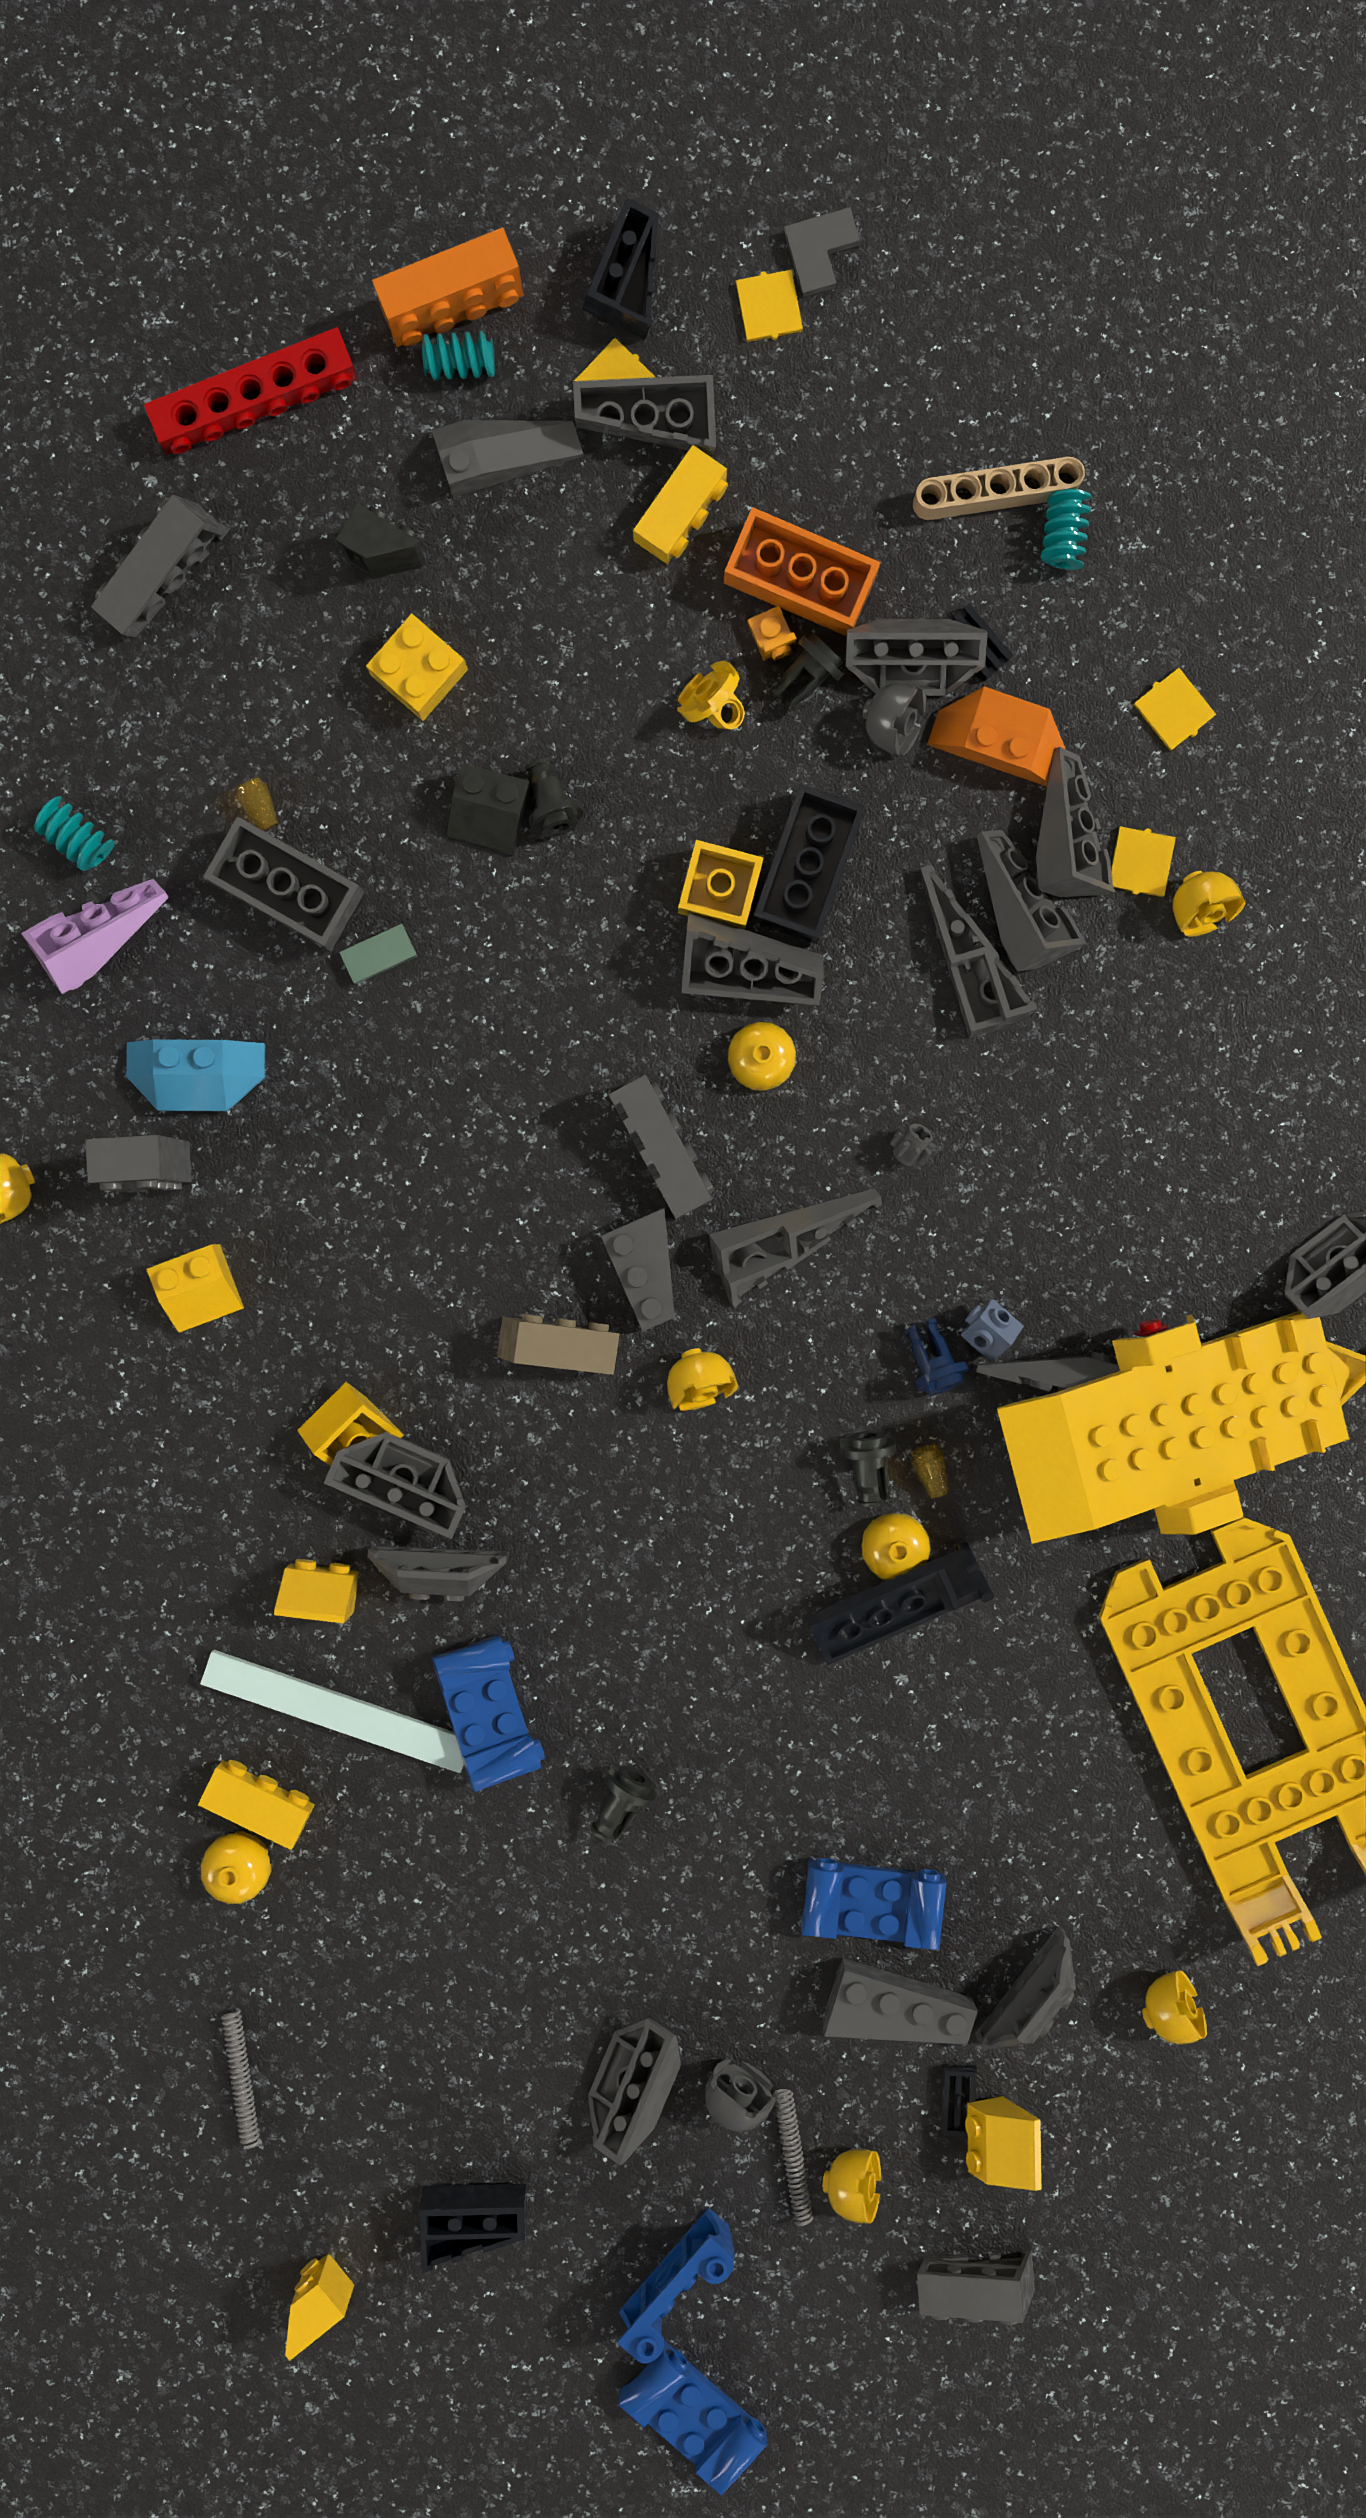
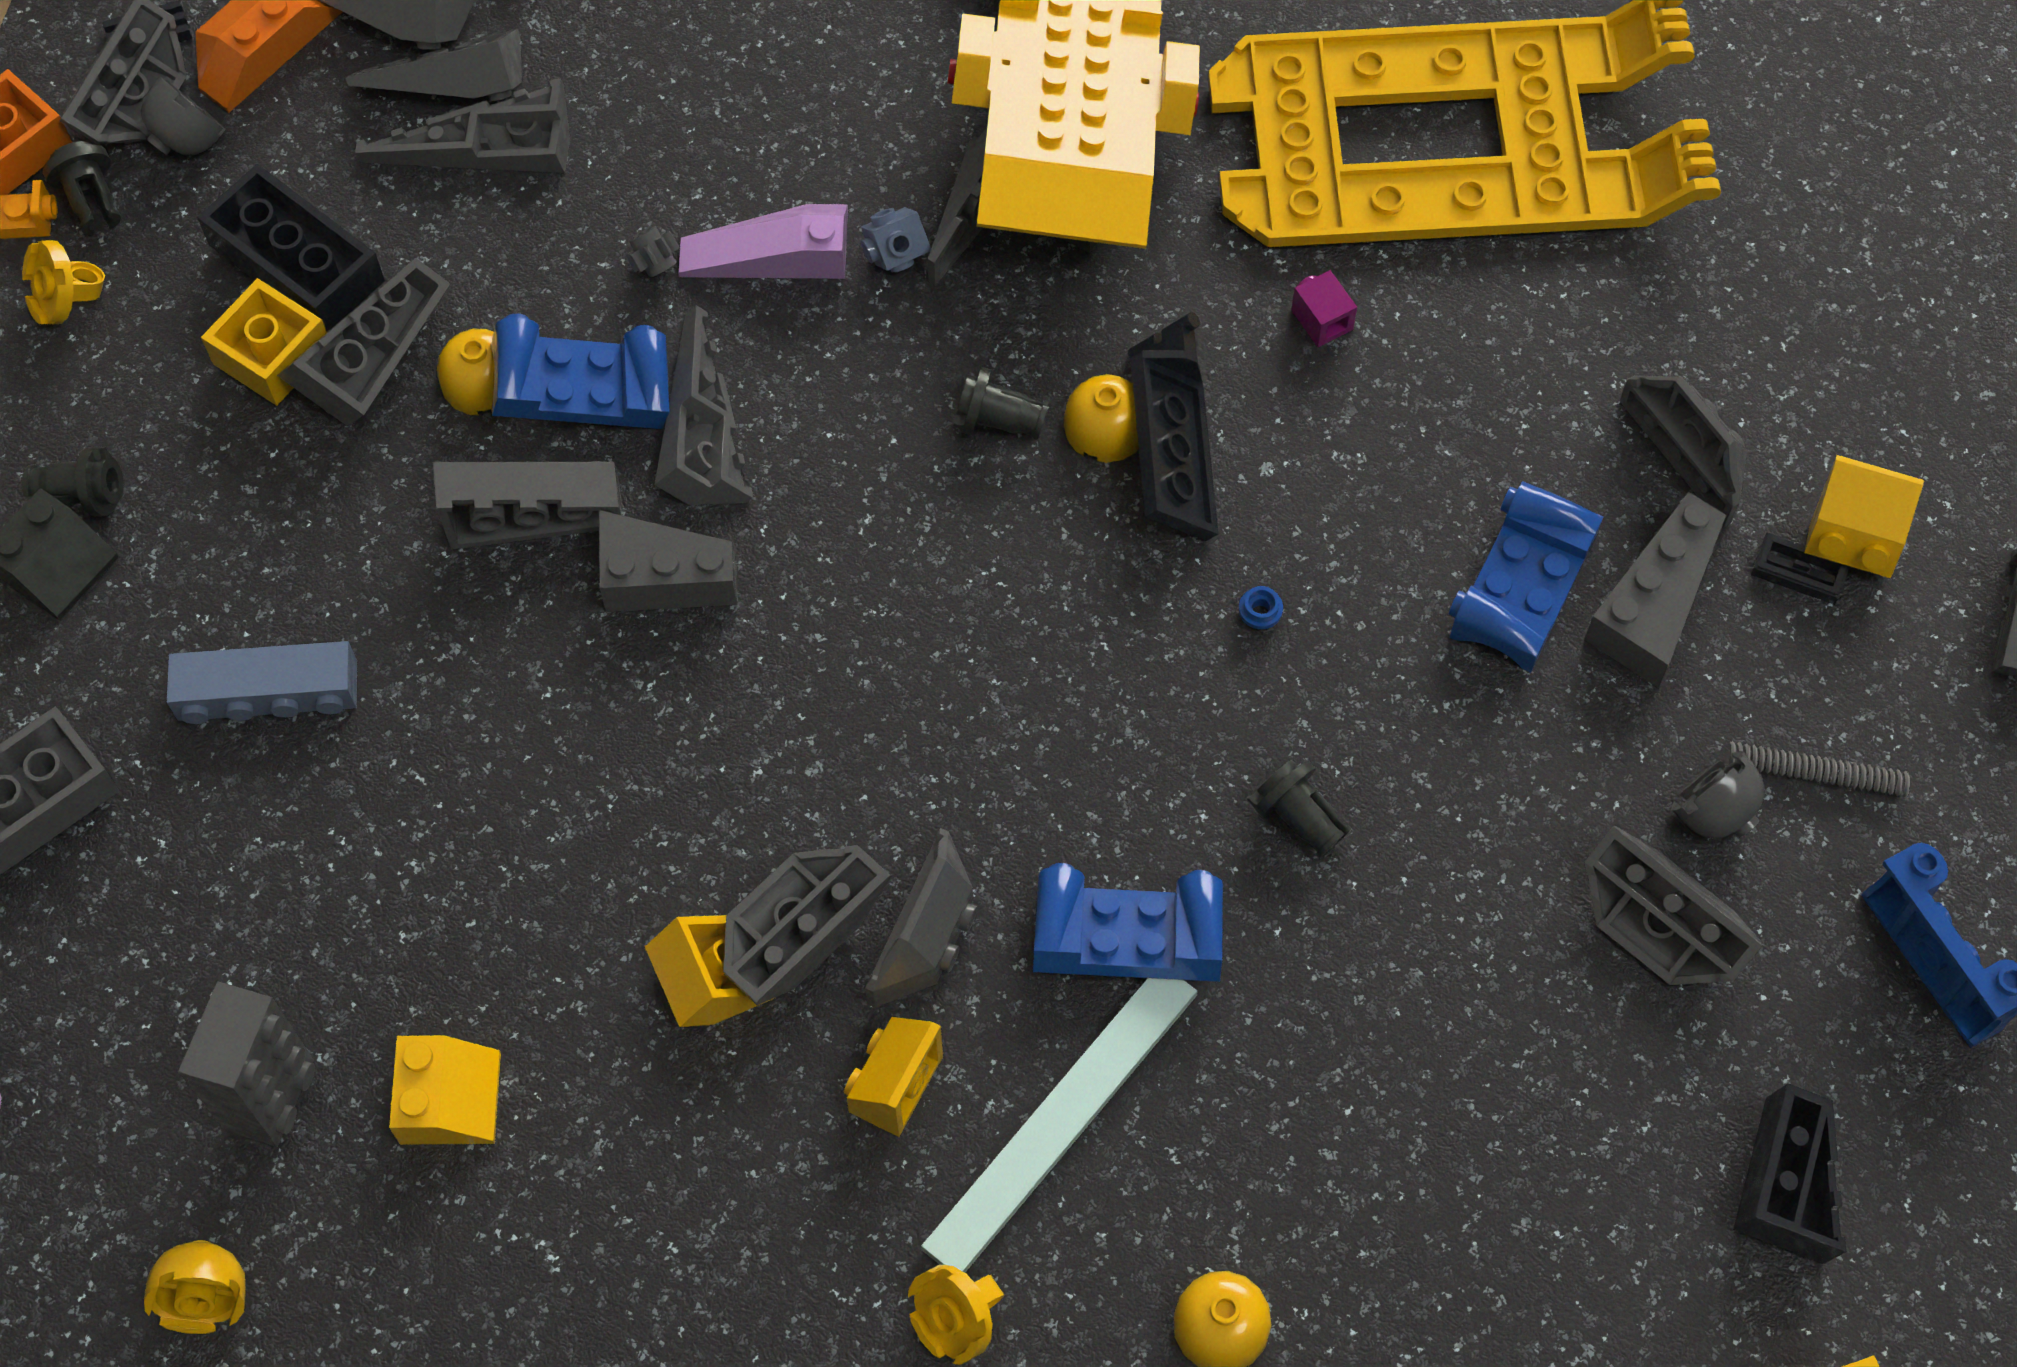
camera: 70 degrees left, 25 degrees down
dark azure wedge [126,1040,265,1111] -> none
yellow brick [198,1760,315,1850] -> none
sand green tile [340,924,417,985] -> none
dark tan wedge [497,1314,619,1375] -> none
yellow cylinder [667,1348,738,1411] -> none
yellow cylinder [823,2149,881,2224] -> none
dark blue piece [904,1318,969,1396] -> none
clear yellow cone [911,1444,949,1498] -> none
yellow cylinder [1142,1970,1207,2045] -> none
none -> sand blue brick [167,641,357,724]
none -> blue piece [491,314,670,429]
none -> lavender wedge [678,204,848,279]
none -> yellow tile [908,1264,1004,1365]
none -> blue plate [1239,586,1283,629]
none -> magenta brick [1291,270,1357,347]

